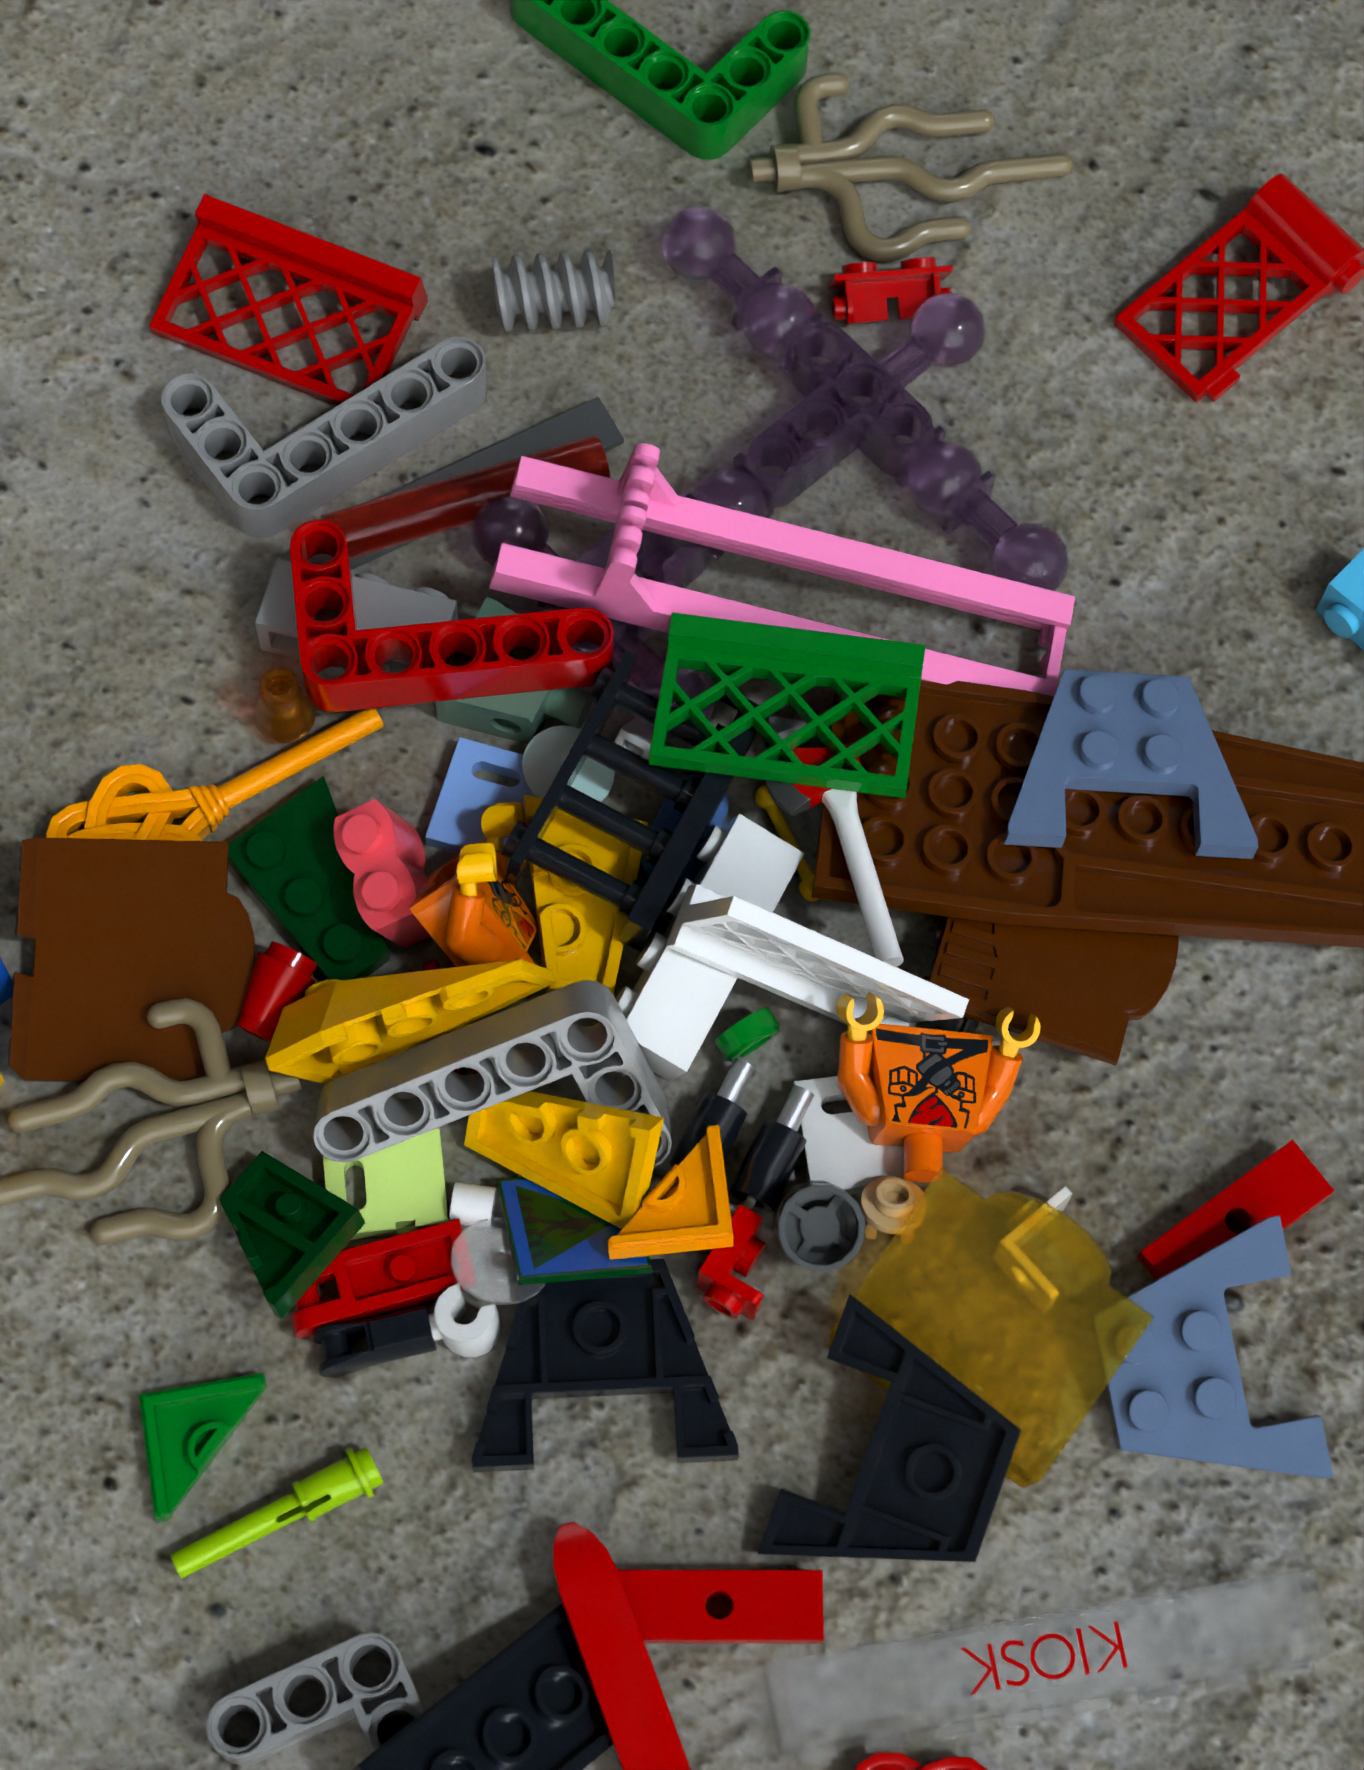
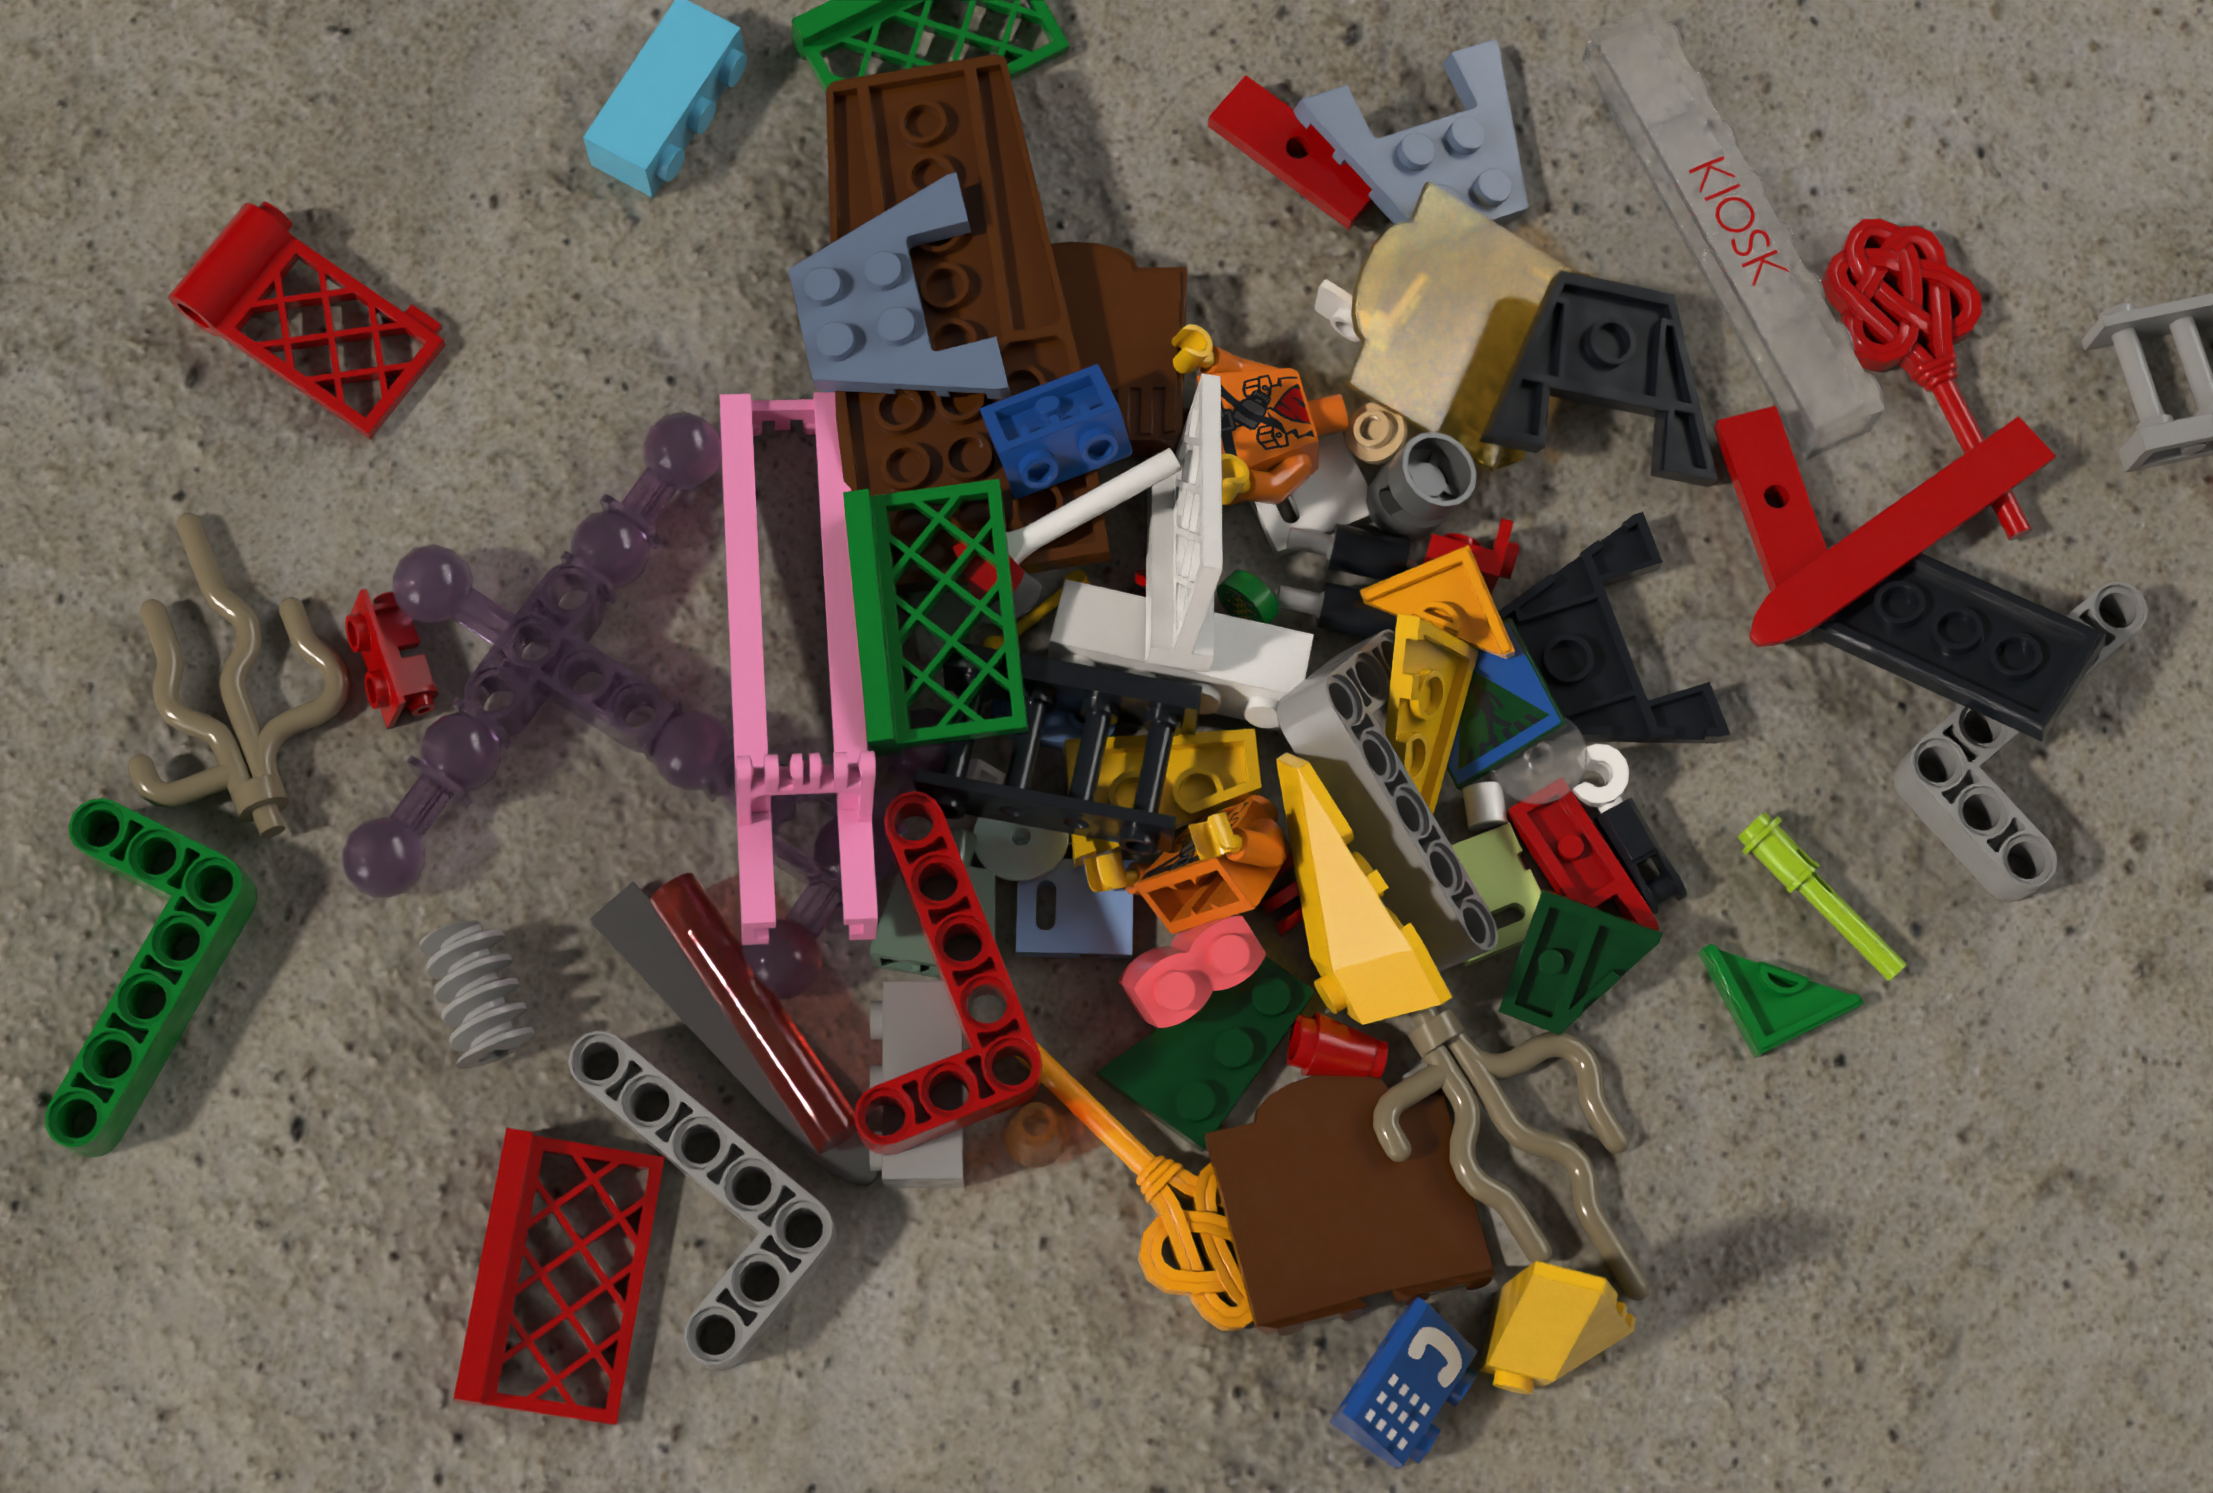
camera: 105 degrees left, 5 degrees up
none -> blue bracket [980,364,1133,498]

